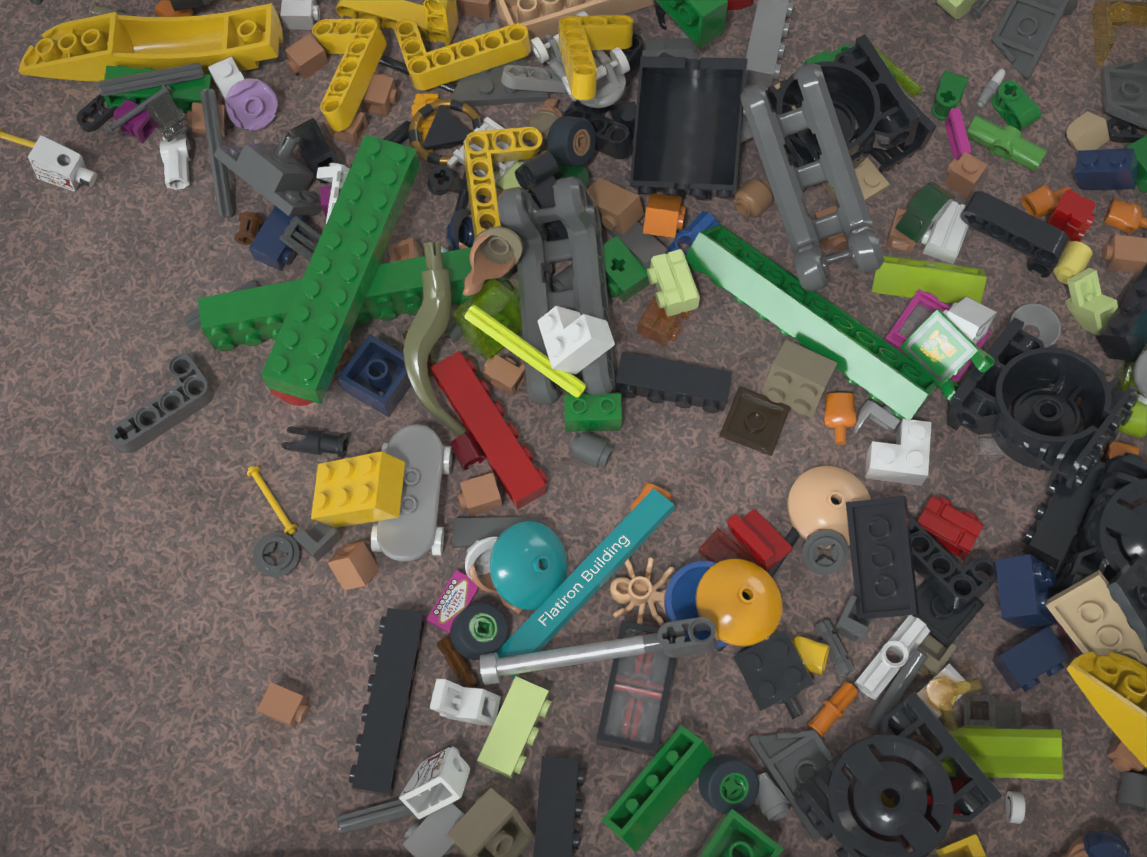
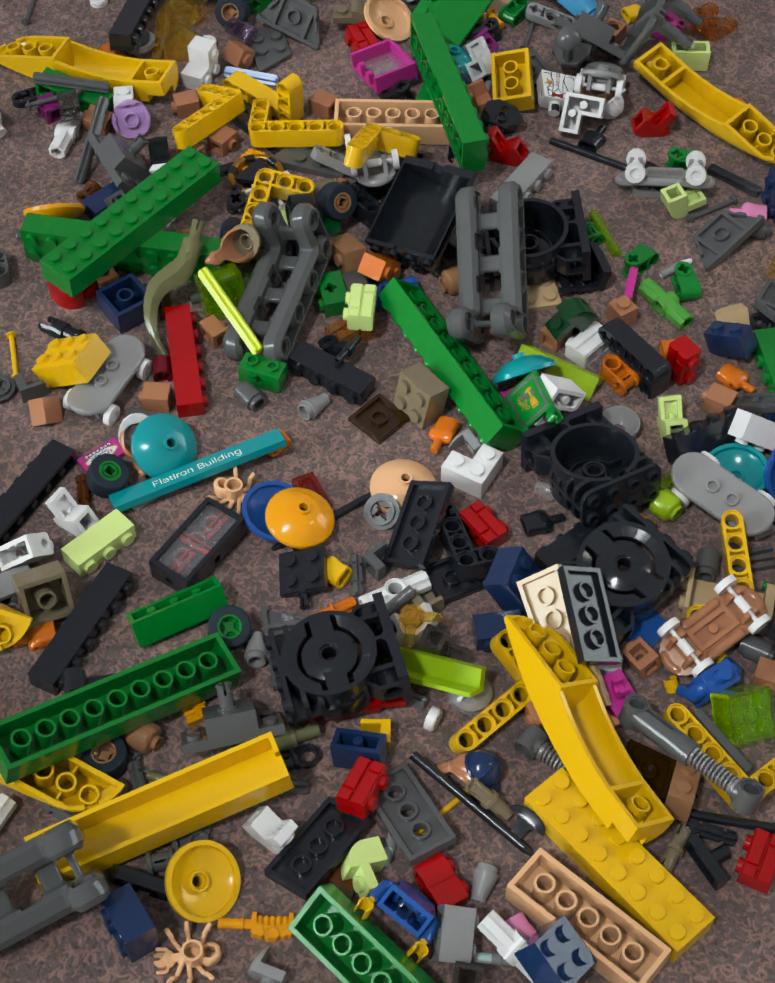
camera: 20 degrees right, 15 degrees down
flat silver piece [480,617,718,685] -> none
white brick [537,306,615,374] -> none
red panel [727,510,792,571] -> none
light yellow brick [1053,241,1093,284] -> none
none -> light orange dish [23,203,85,219]
none -> light grey cone [297,393,330,420]
none -> black piece [318,335,362,364]
none -> yellow beam [449,629,532,755]
none -> teal dish [492,352,556,385]
none -> black piece [520,509,565,537]
none -> orange piece [600,354,640,396]

